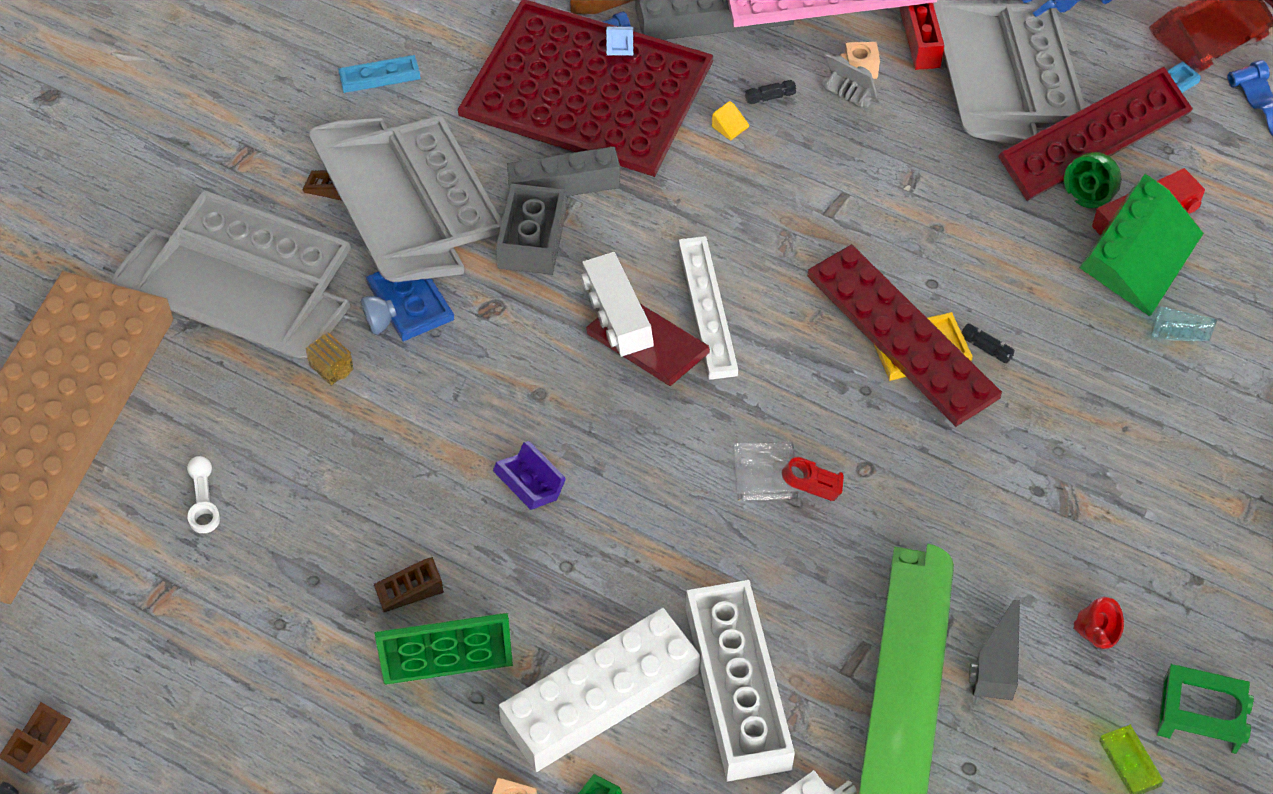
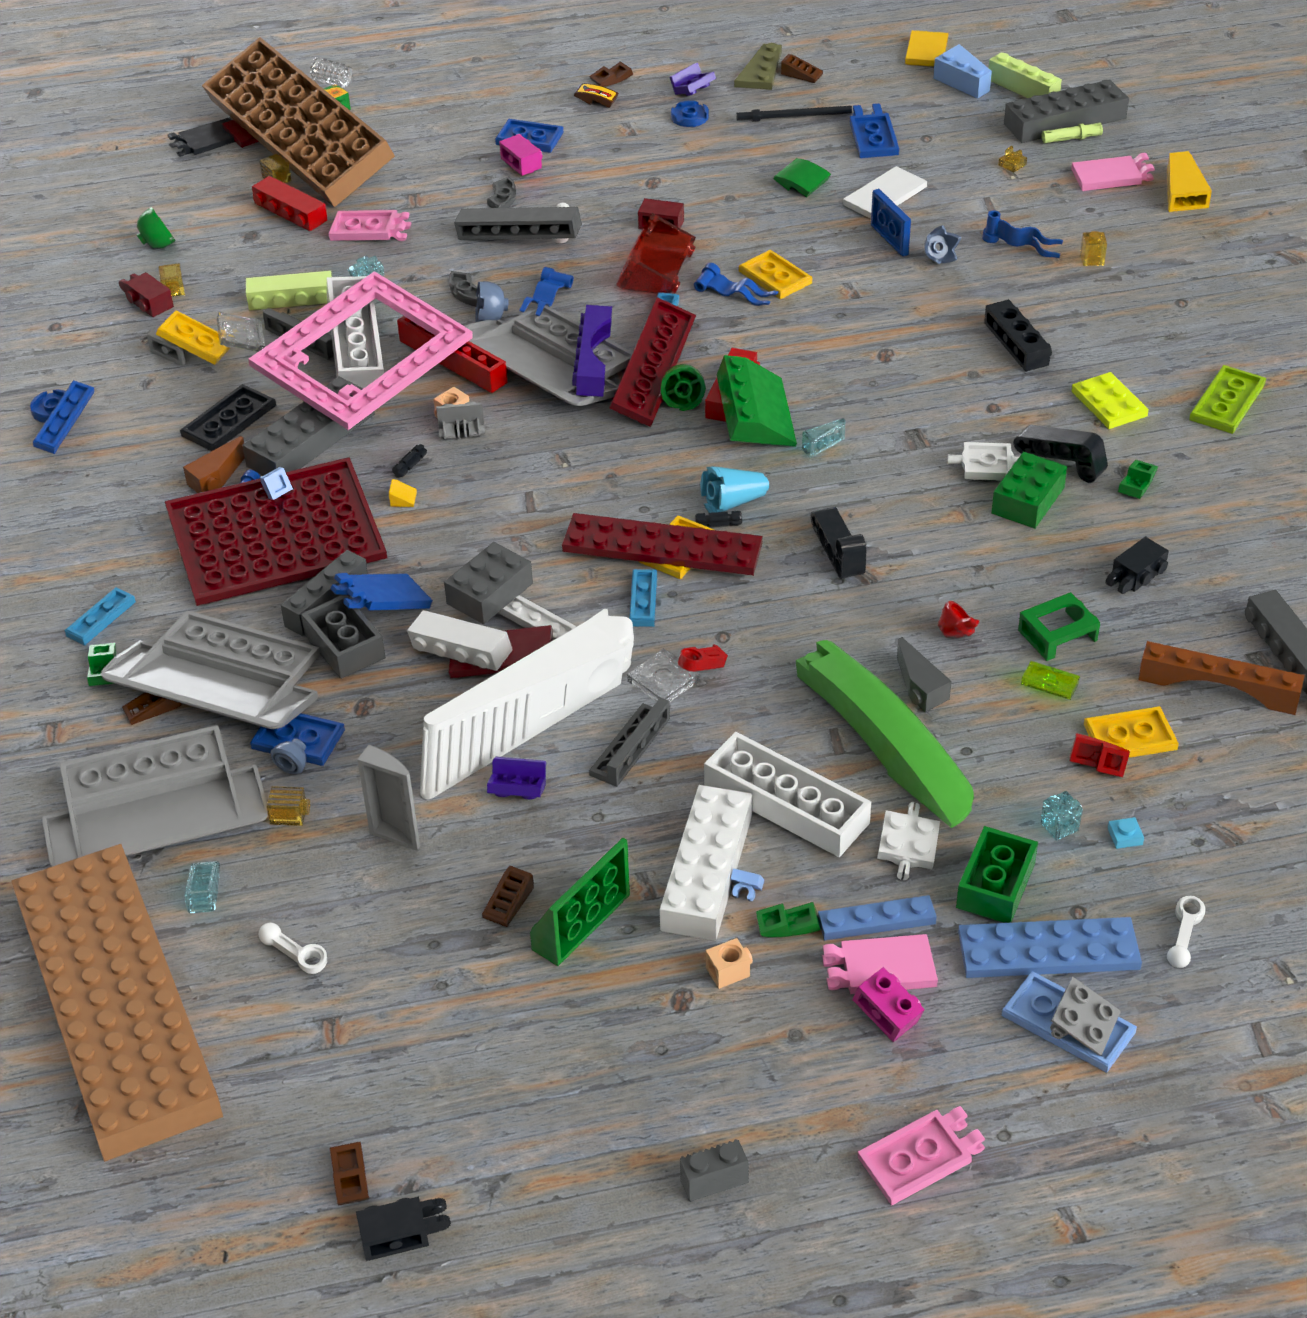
camera: 40 degrees left, 10 degrees down
none -> green slope [87,643,116,686]
none -> clear light blue slope [184,861,220,913]
none -> blue tile [331,573,433,611]
none -> light grey slope [357,745,420,851]
none -> white brick [420,609,634,799]
none -> dark grey brick [444,542,533,624]
none -> dark purple arch [572,305,612,397]
none -> dark grey fence [589,697,670,787]
none -> dark azure tile [629,569,657,627]
none -> medium azure cone [700,466,769,513]
none -> light blue tile [731,868,764,902]
none -> black beam [811,506,867,579]

